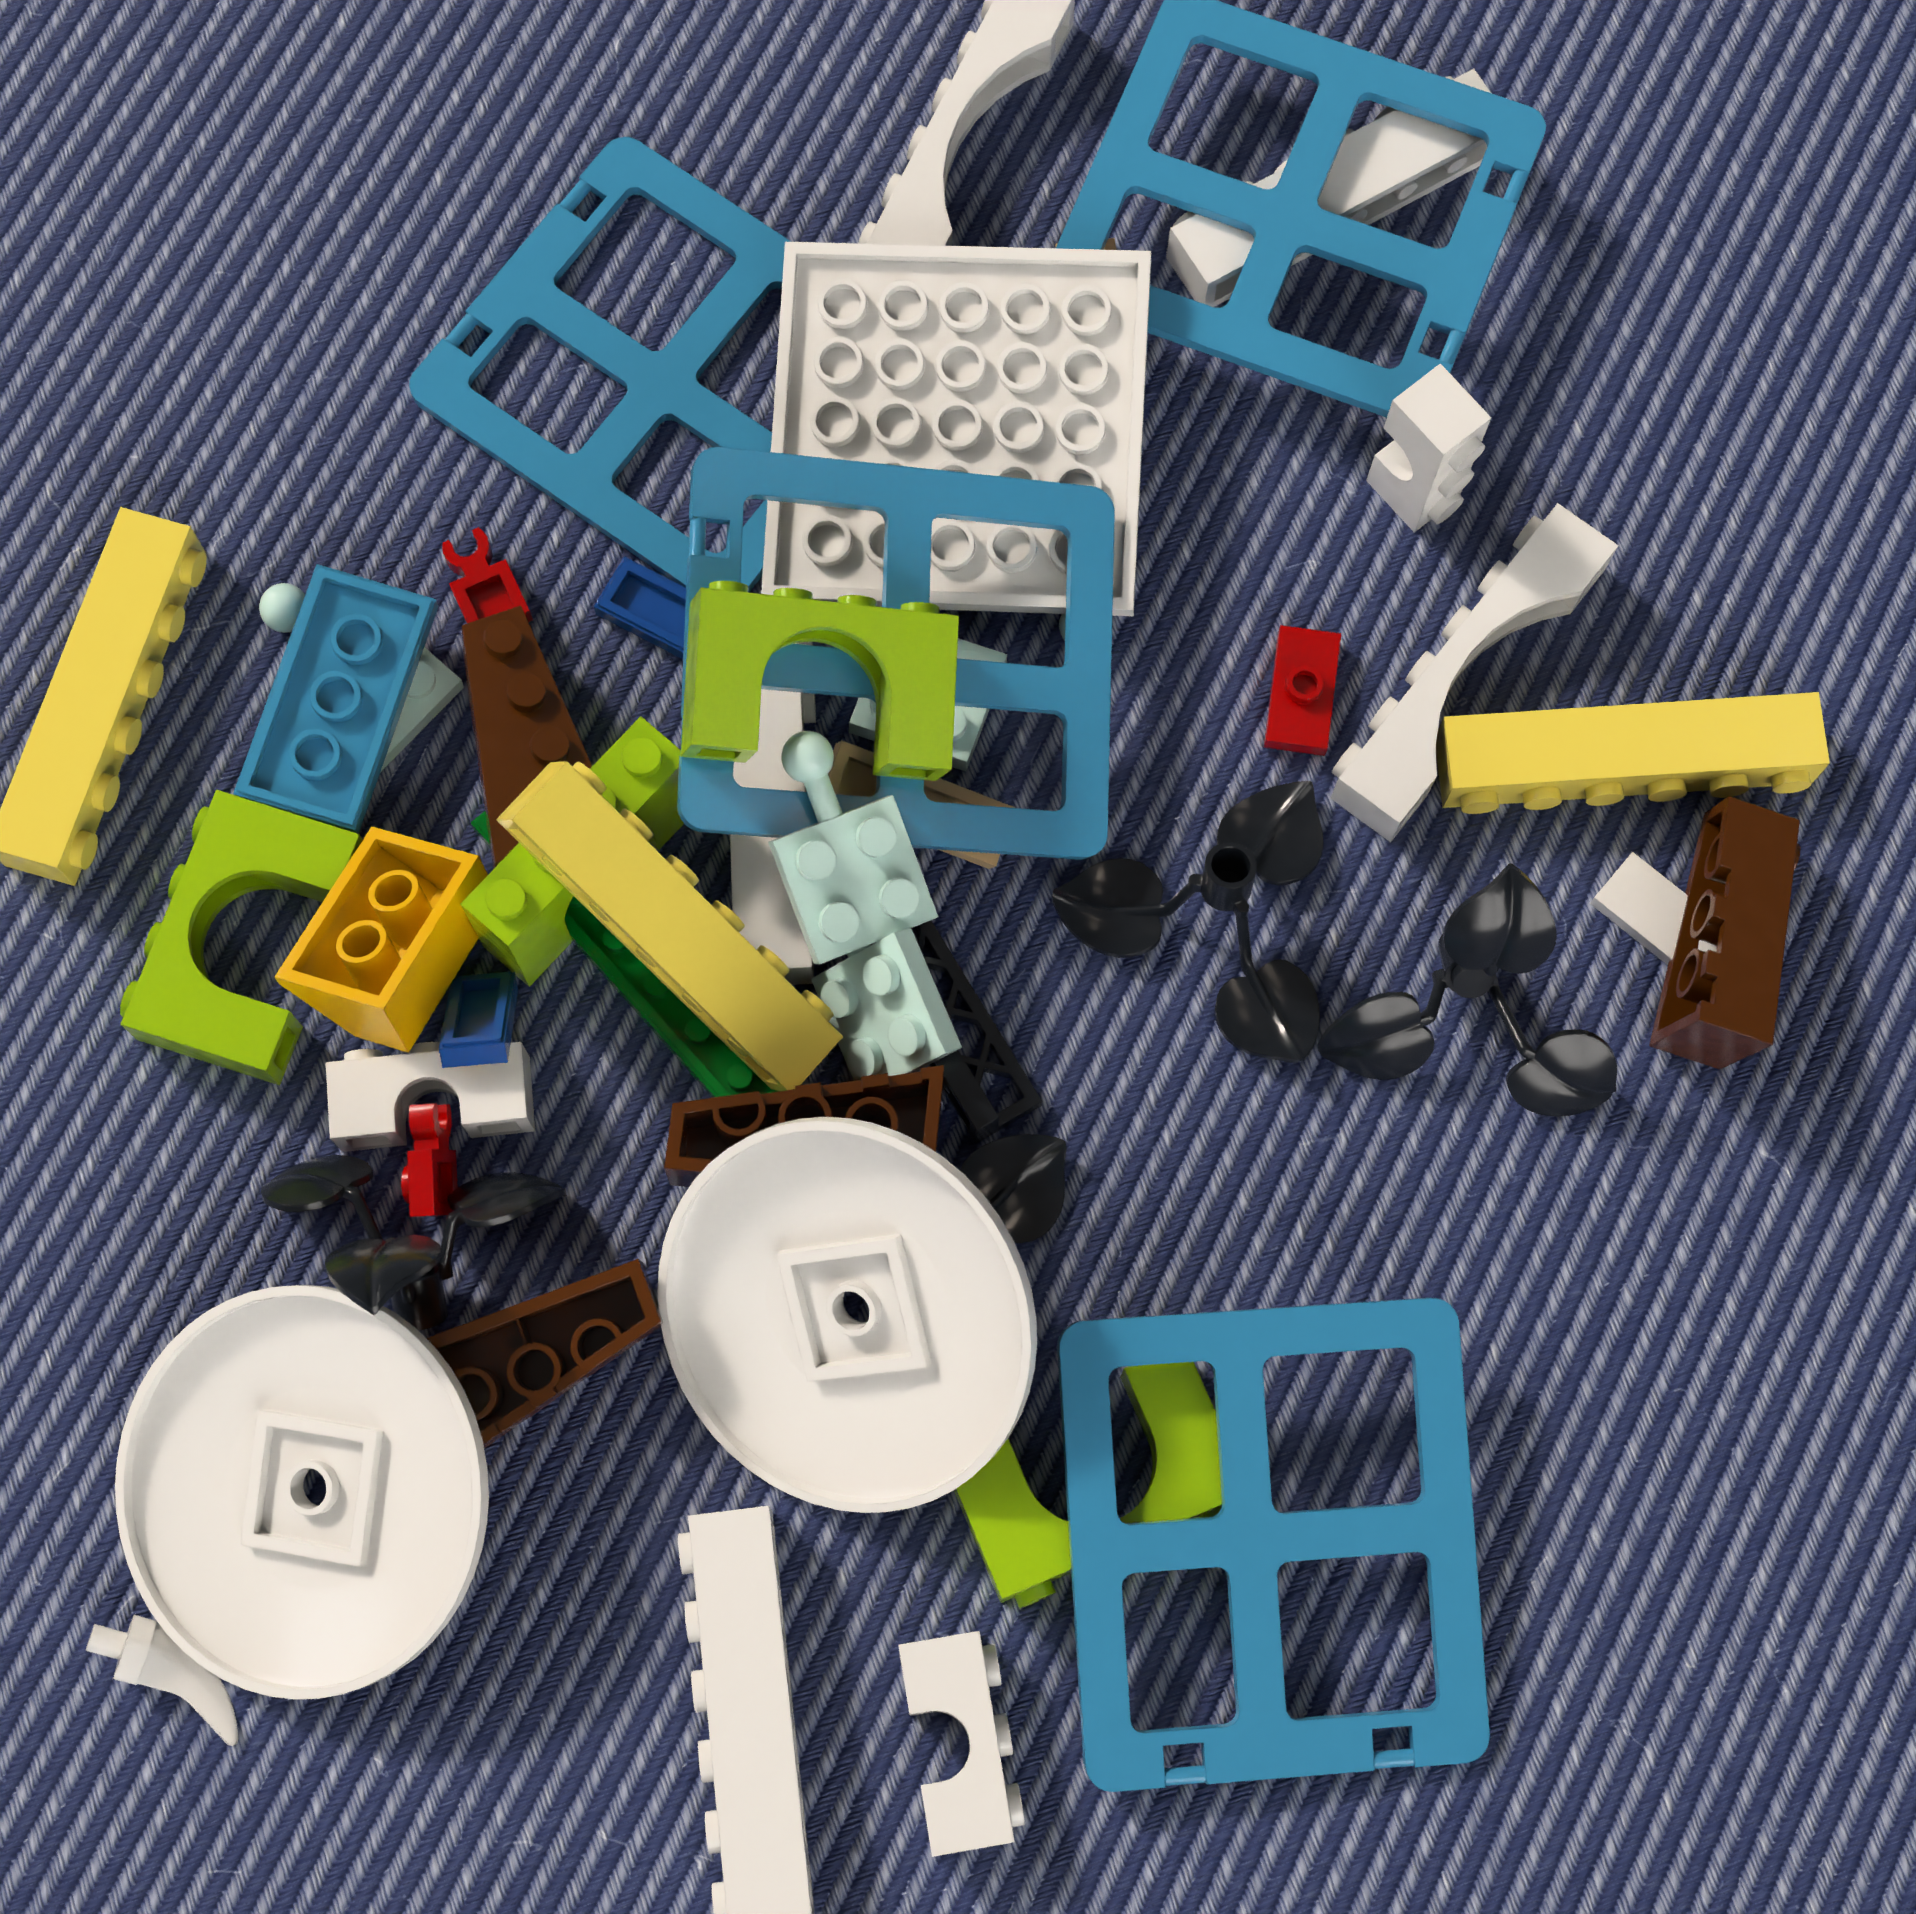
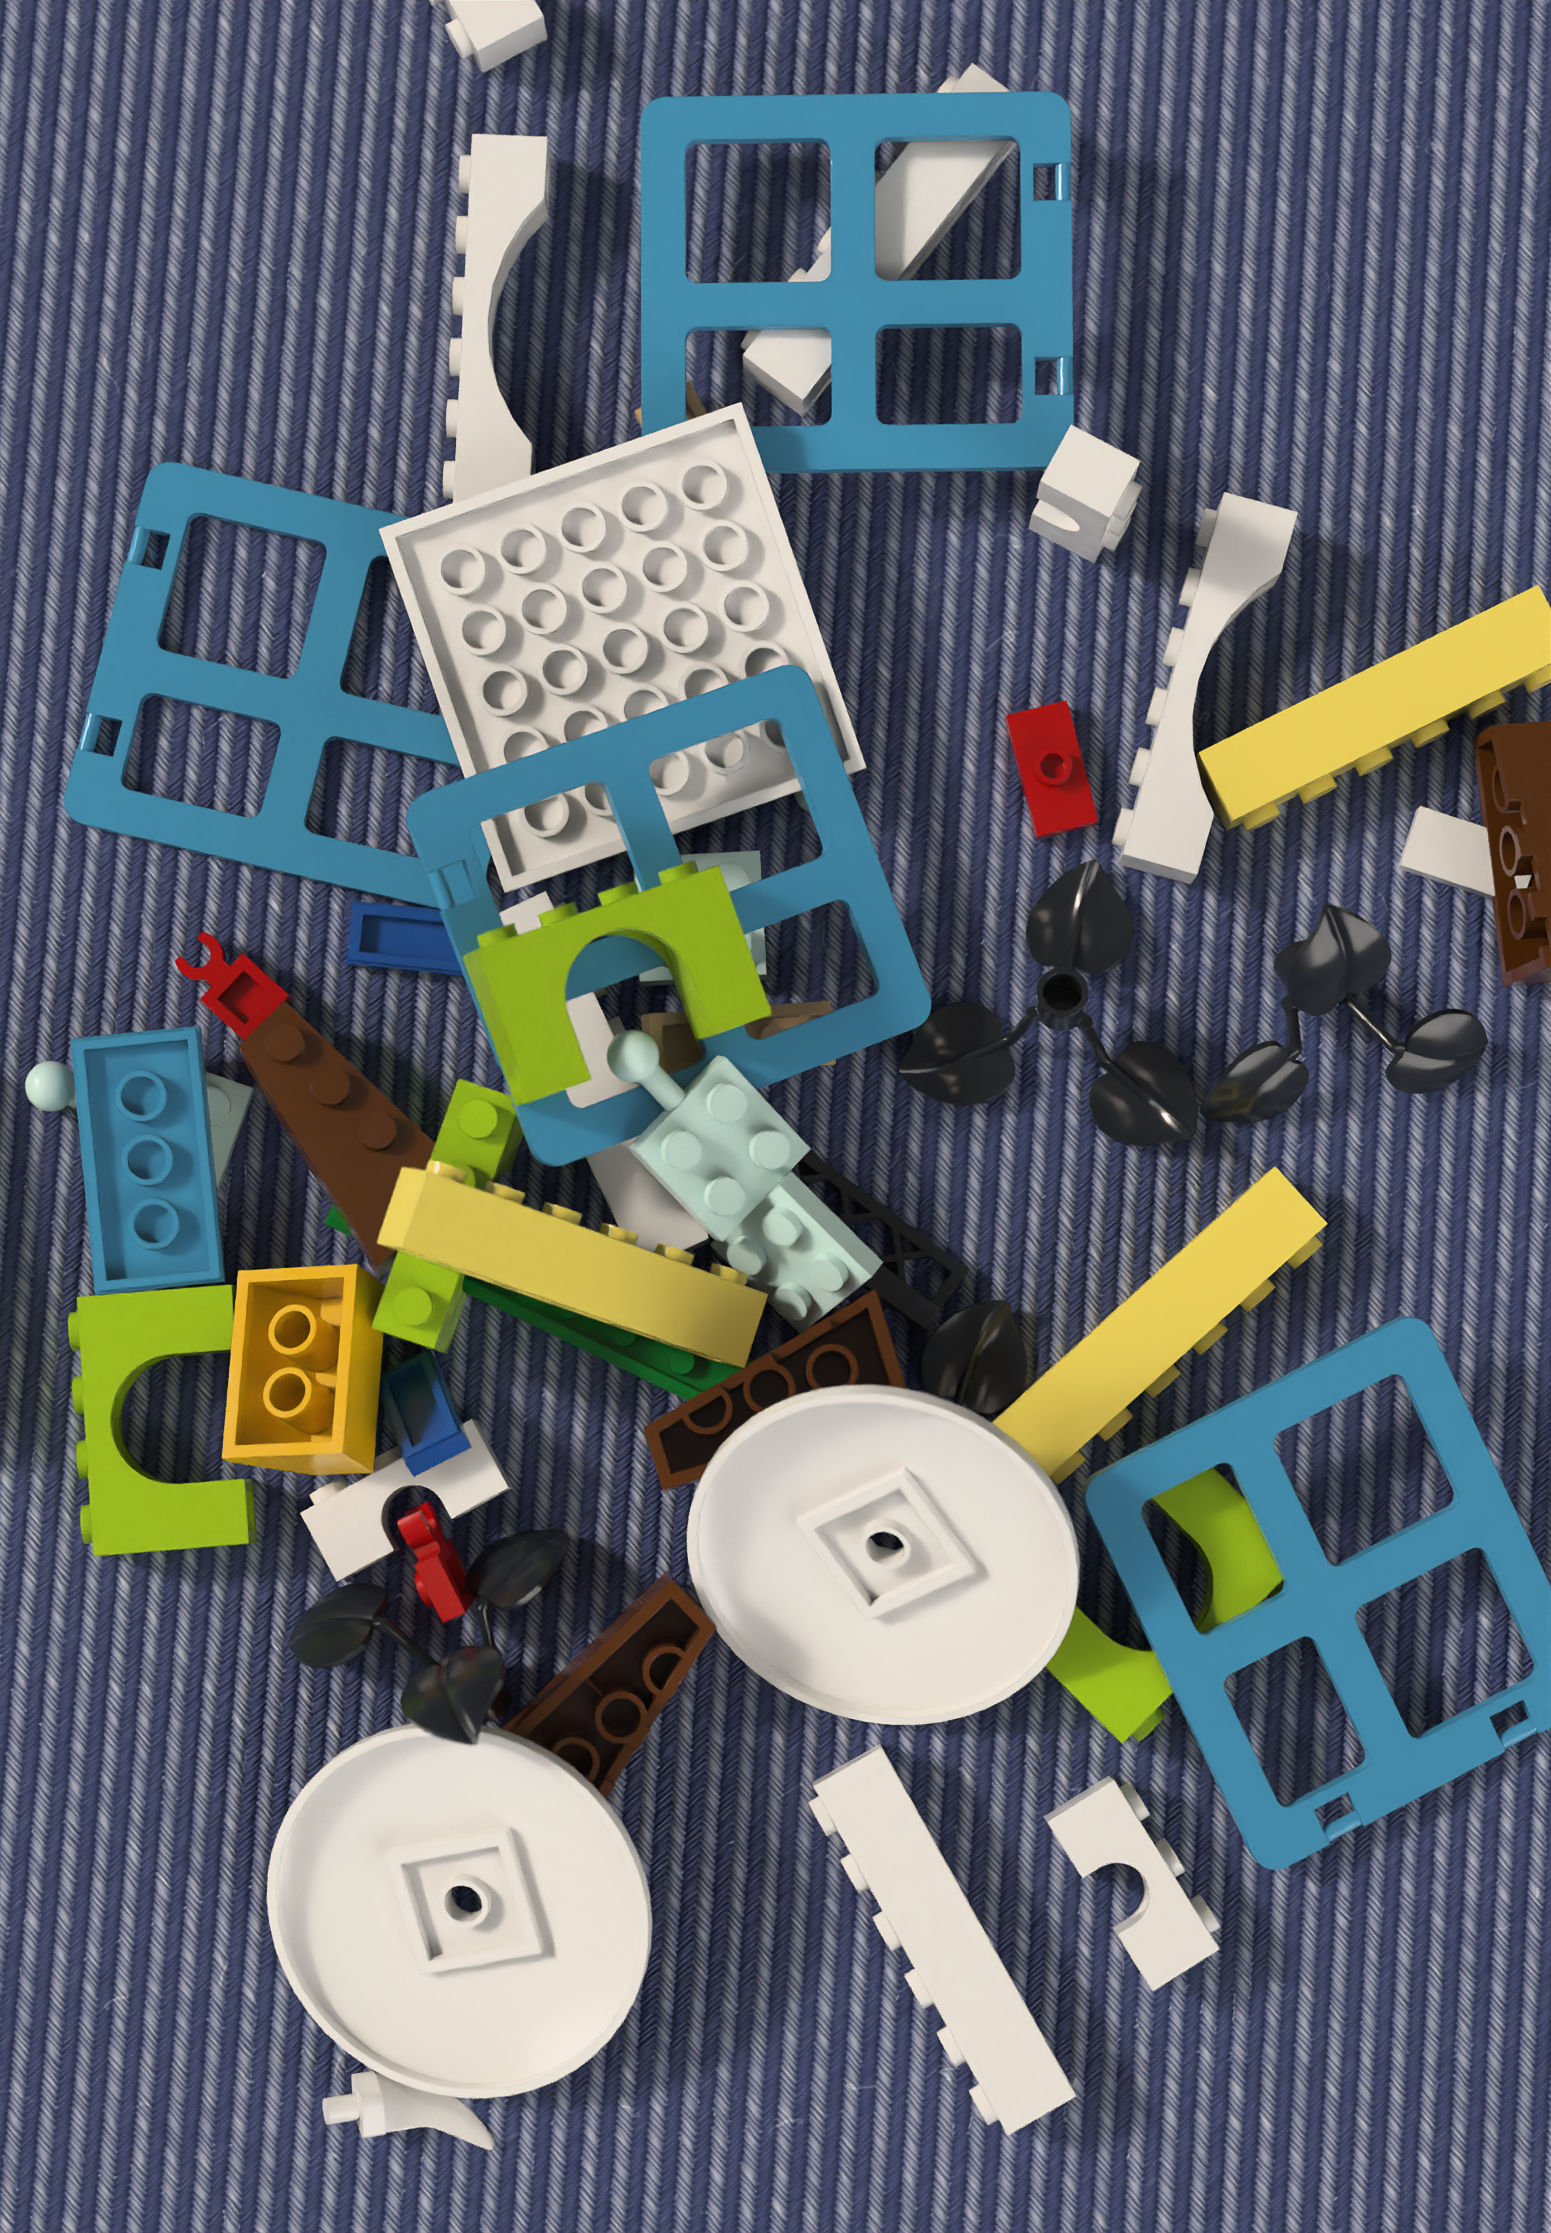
camera: 20 degrees left, 10 degrees up
none -> light yellow brick [991,1167,1328,1485]

